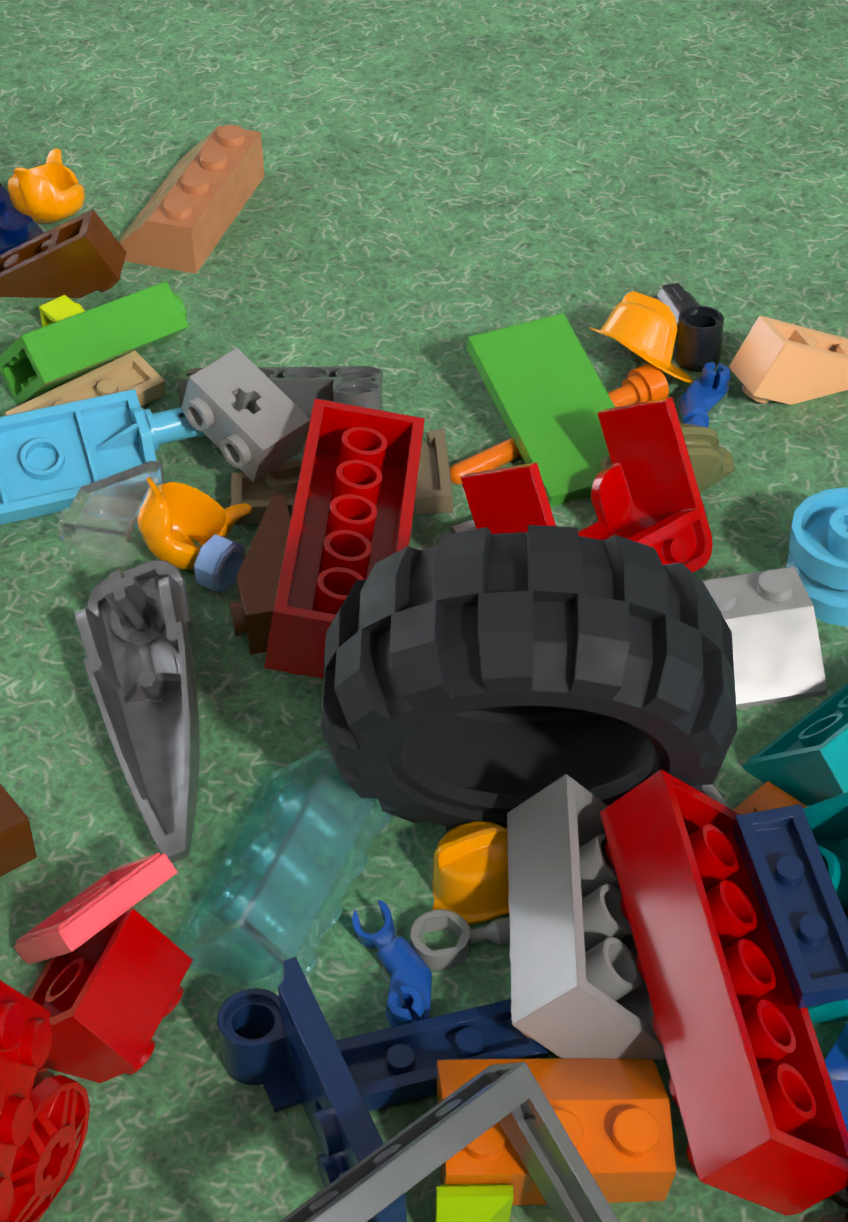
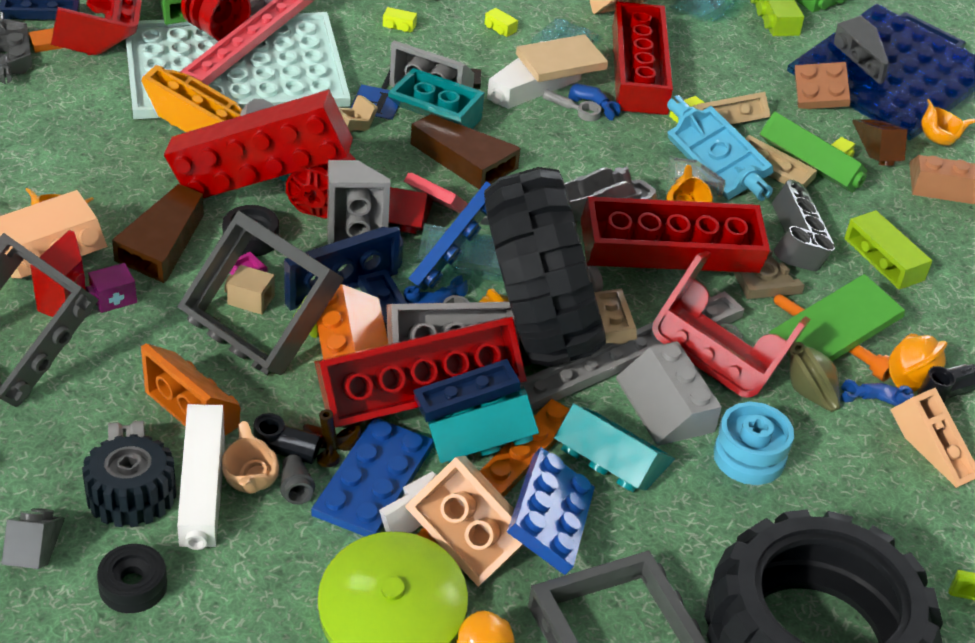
camera: 75 degrees right, 0 degrees up
light grey brick [181,348,310,483] -> none
none -> light grey slope [327,160,391,244]
none -> blue plate [408,181,491,291]
none -> lime brick [844,210,933,290]

